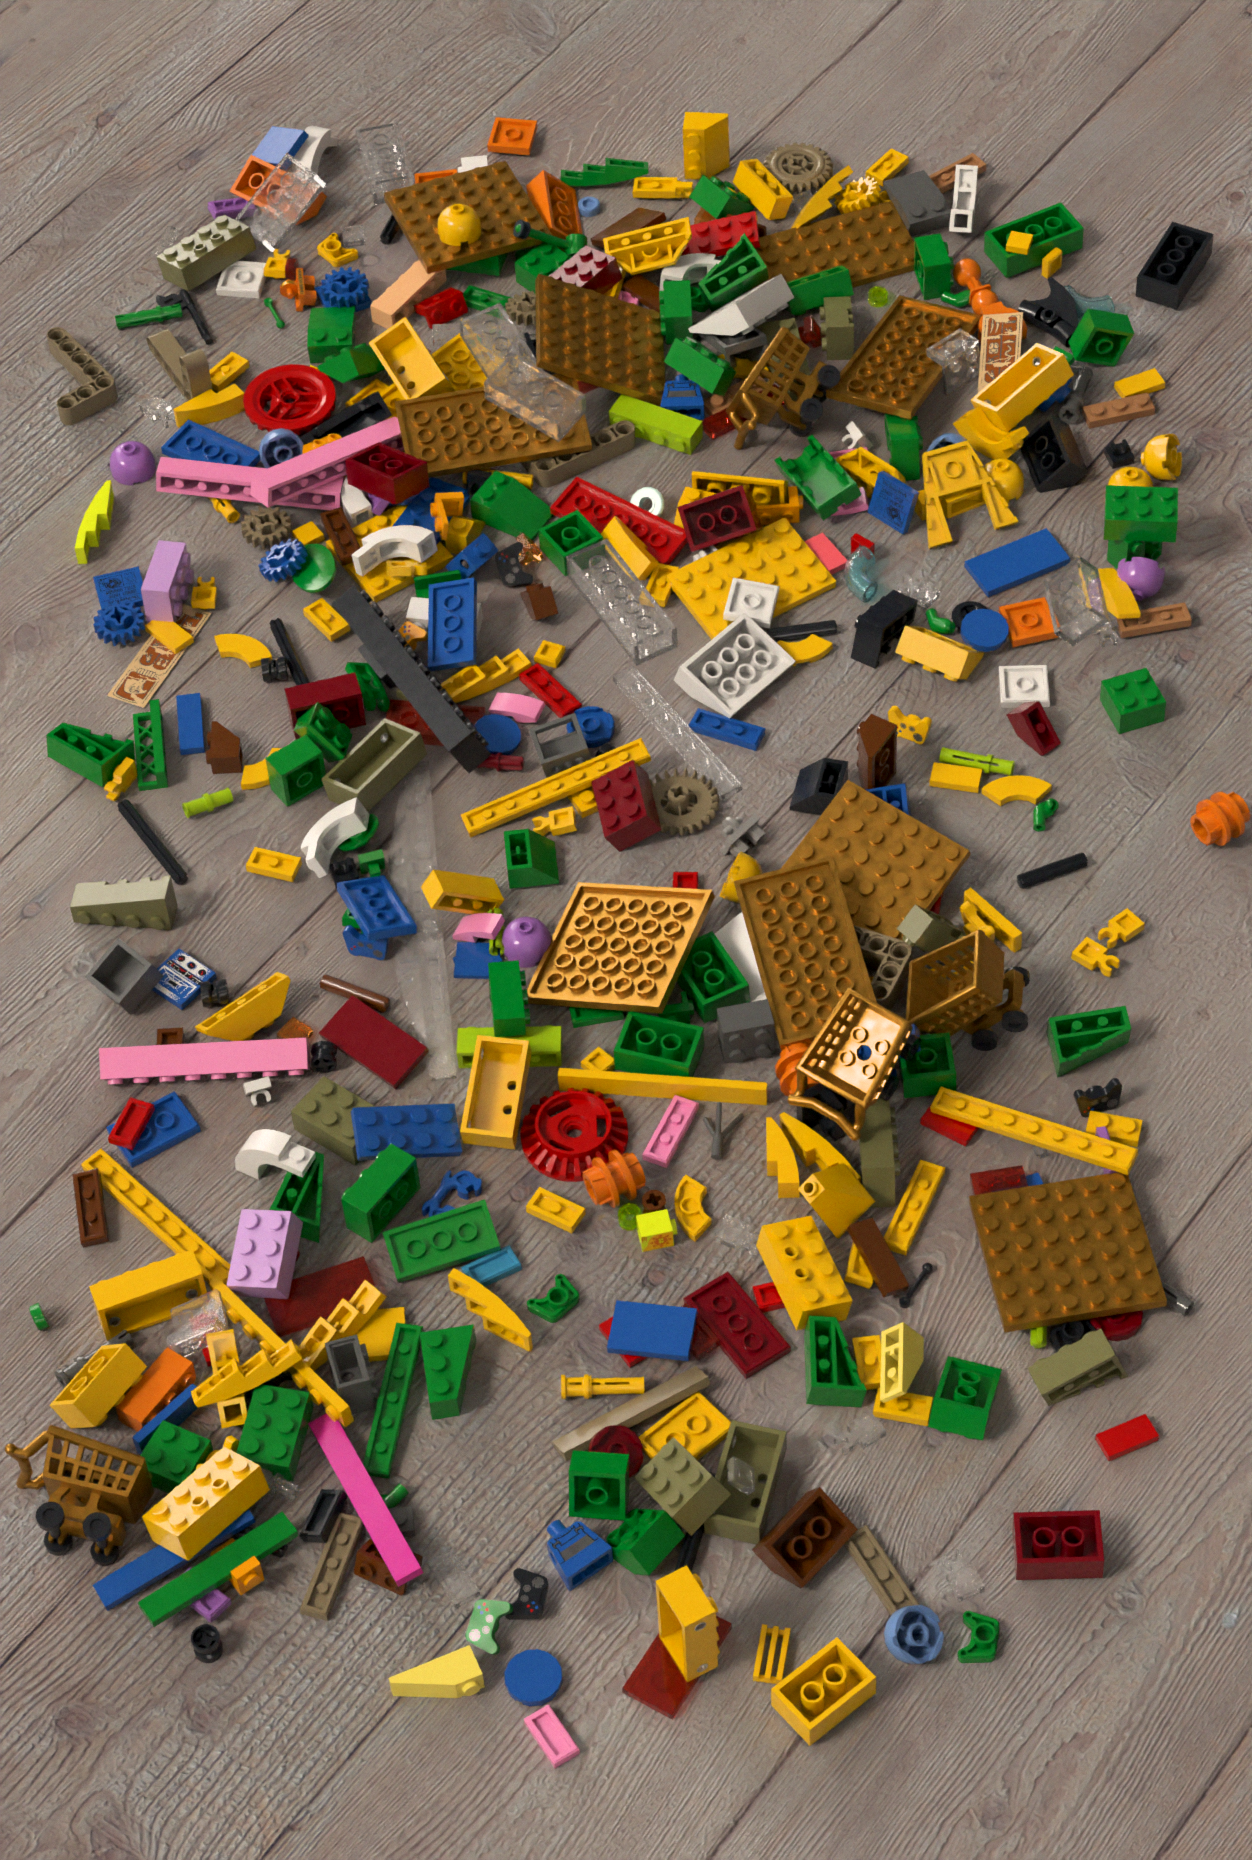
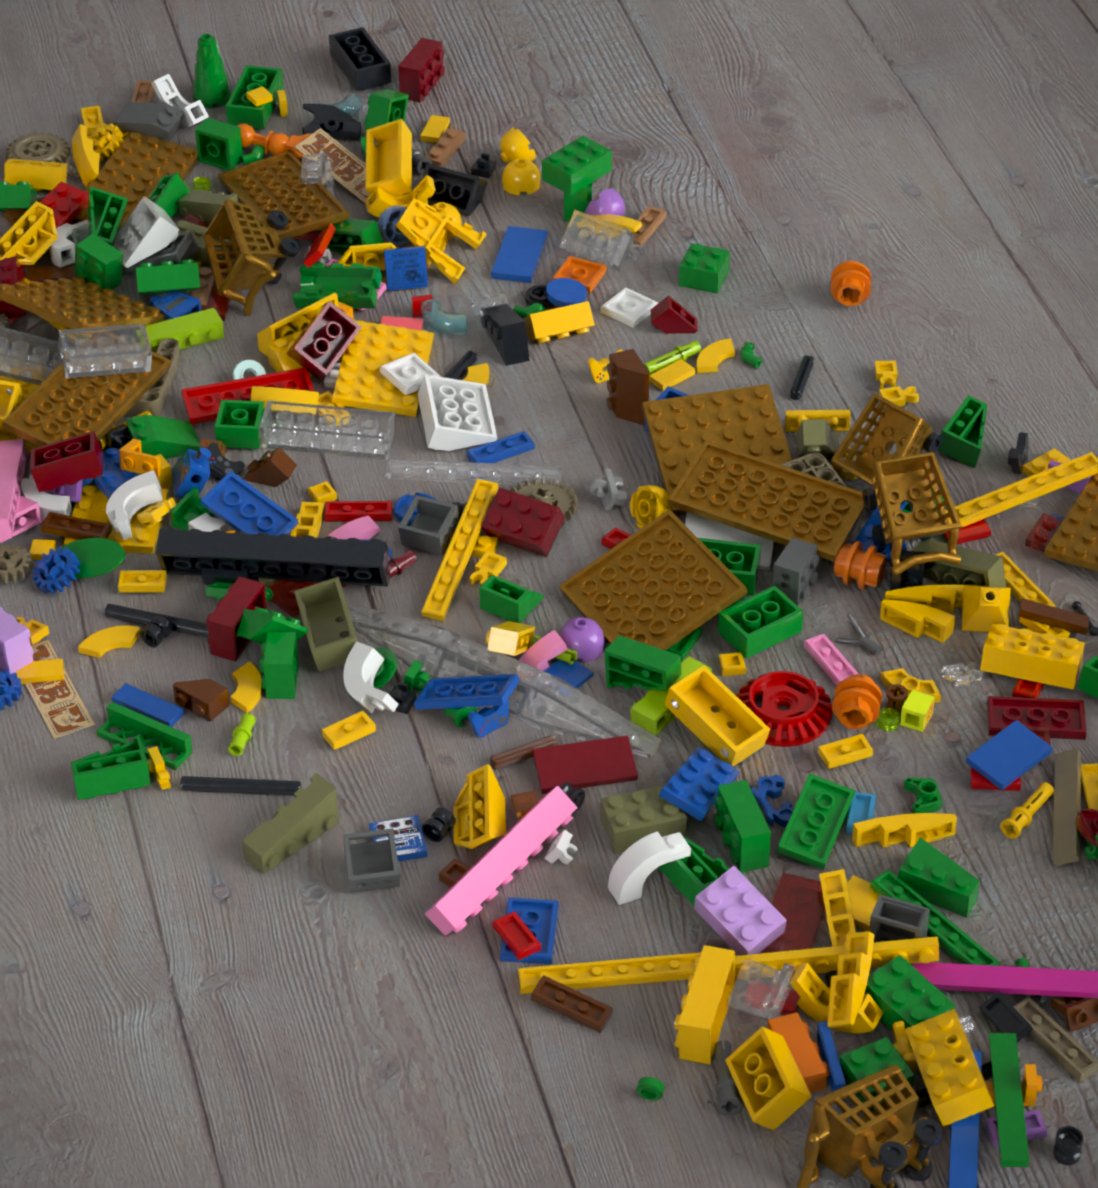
camera: 55 degrees left, 10 degrees down
yellow tile [558,1068,768,1105] -> none
black slope [789,758,848,815] -> none
none -> green cone [193,33,231,109]
none -> red tile [303,223,336,267]
none -> dark red brick [398,38,445,102]

